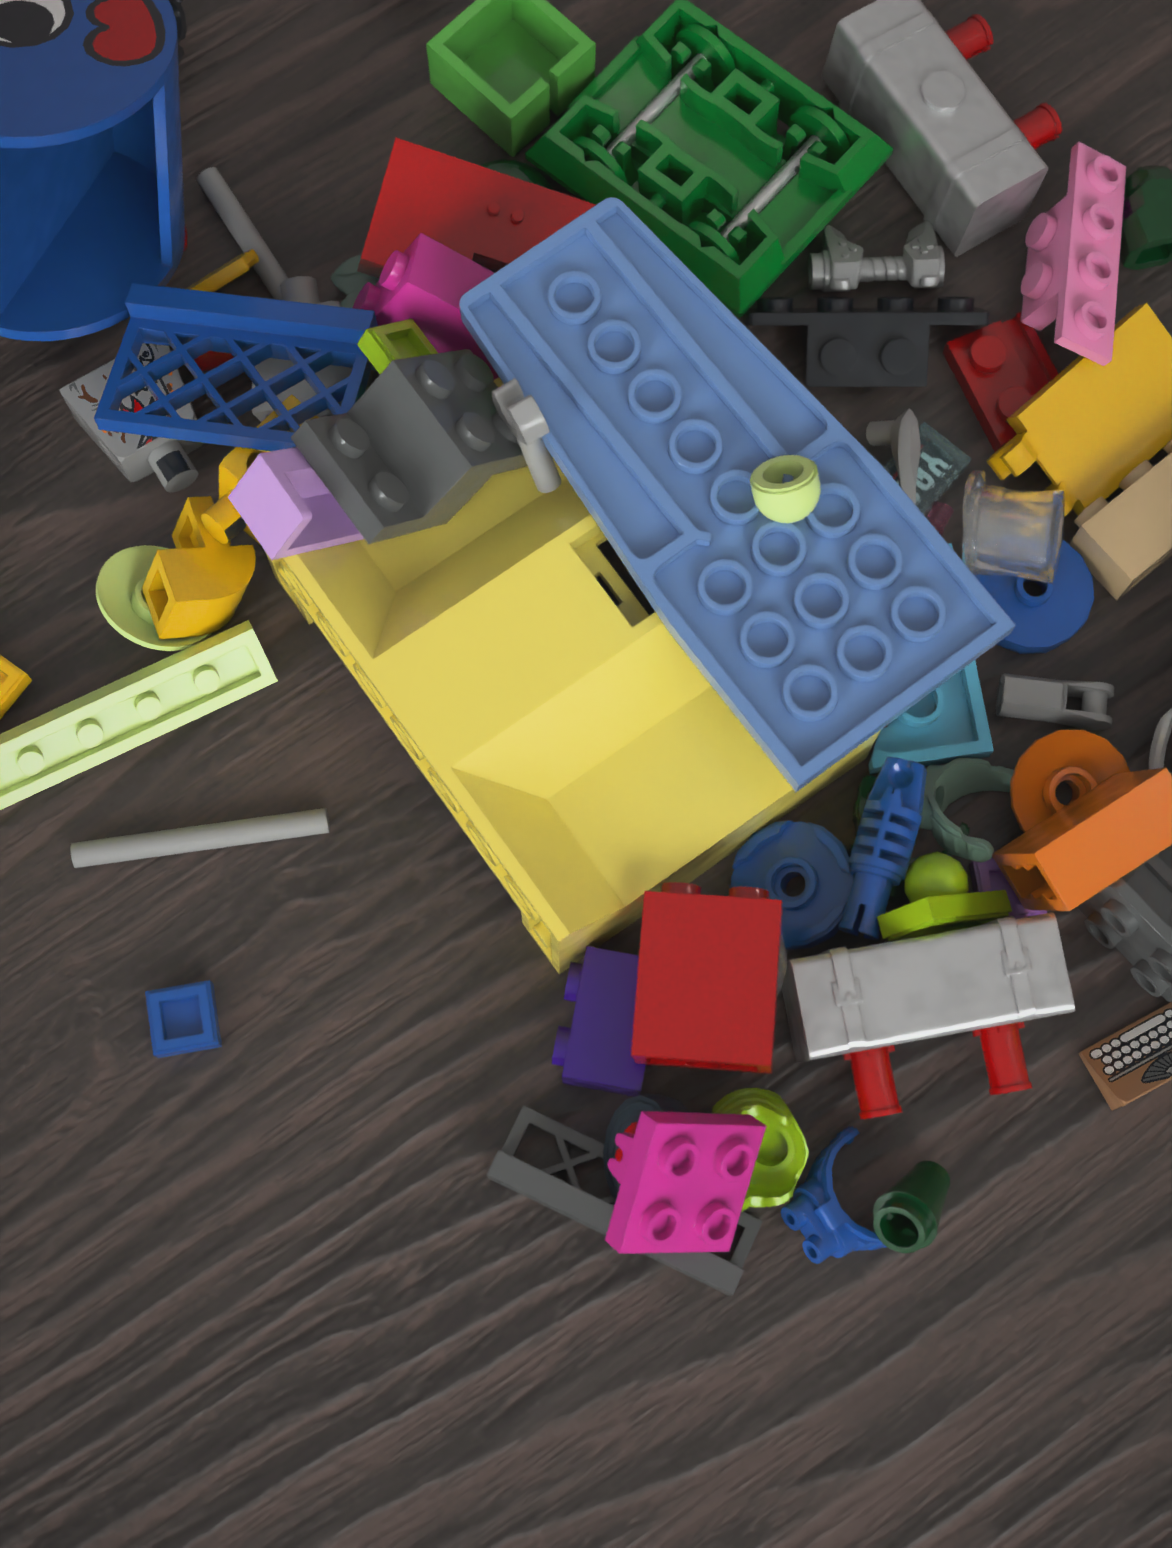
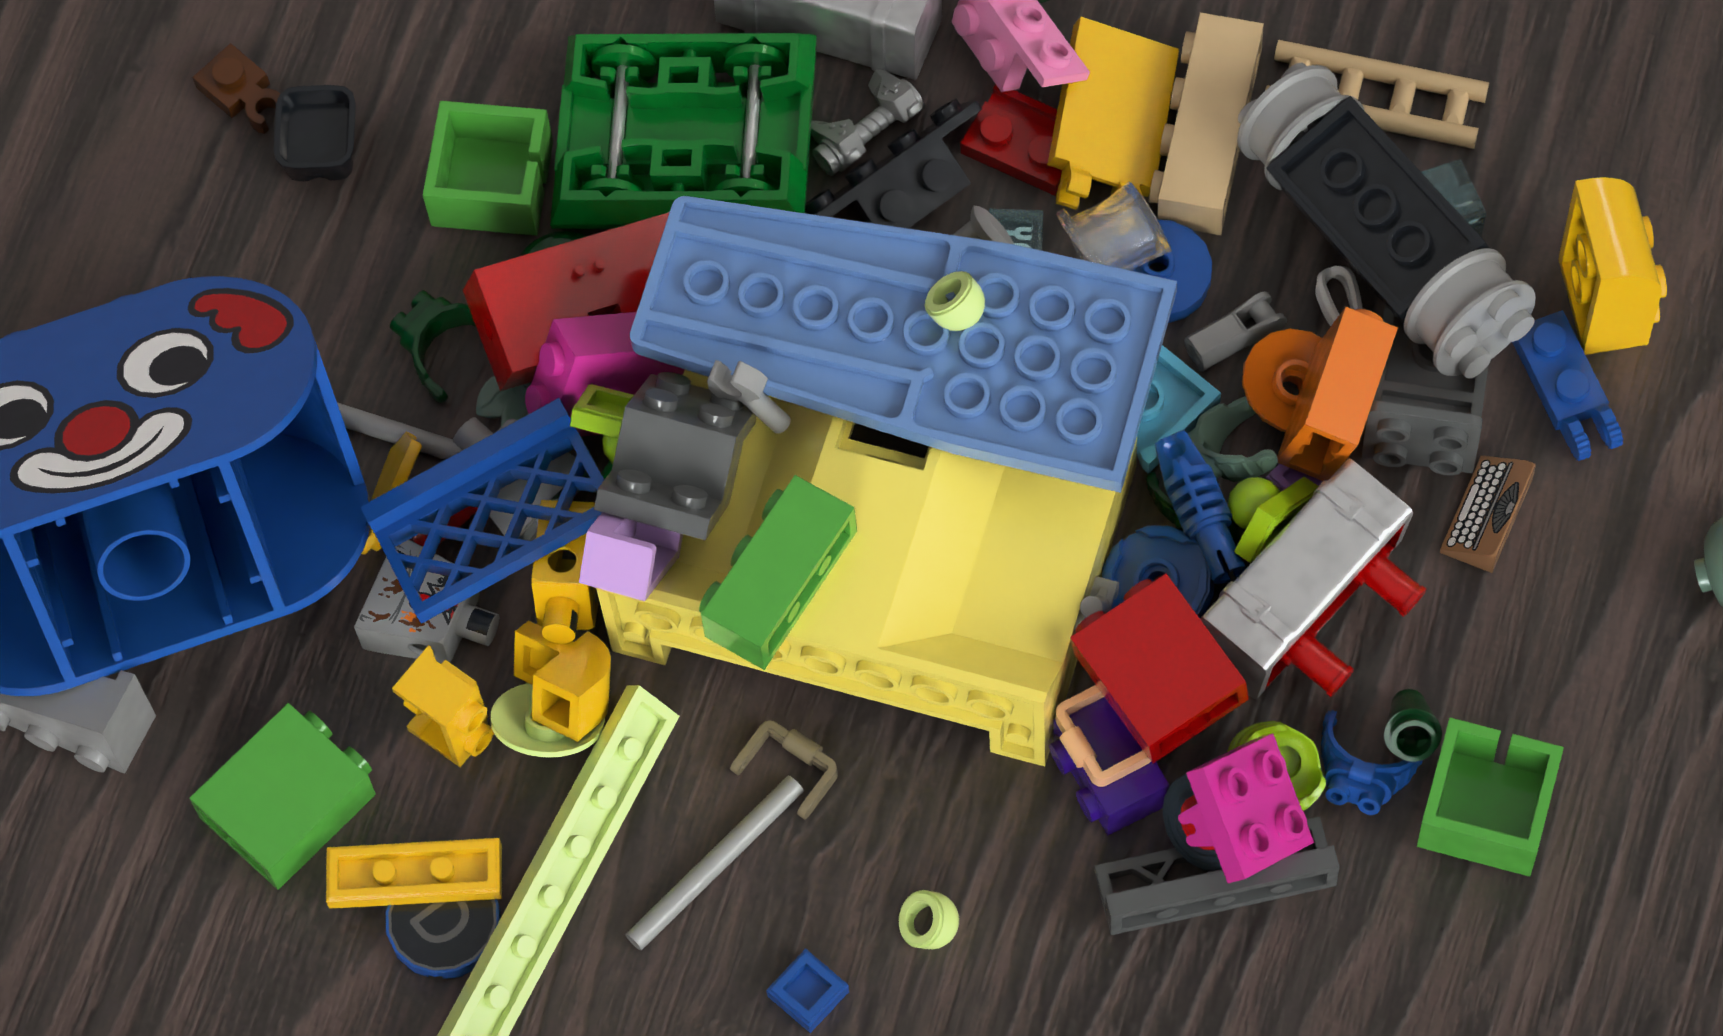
camera: 30 degrees left, 10 degrees down
none -> dark green helmet [390,290,476,403]
none -> yellow window [392,645,494,767]
none -> bright green brick [699,475,857,670]
none -> dark tan piece [730,721,838,819]
none -> yellowish green piece [899,890,959,949]
none -> light nougat piece [1055,685,1151,787]
none -> light grey bar [1080,576,1119,619]
none -> bright green piece [1417,718,1564,877]

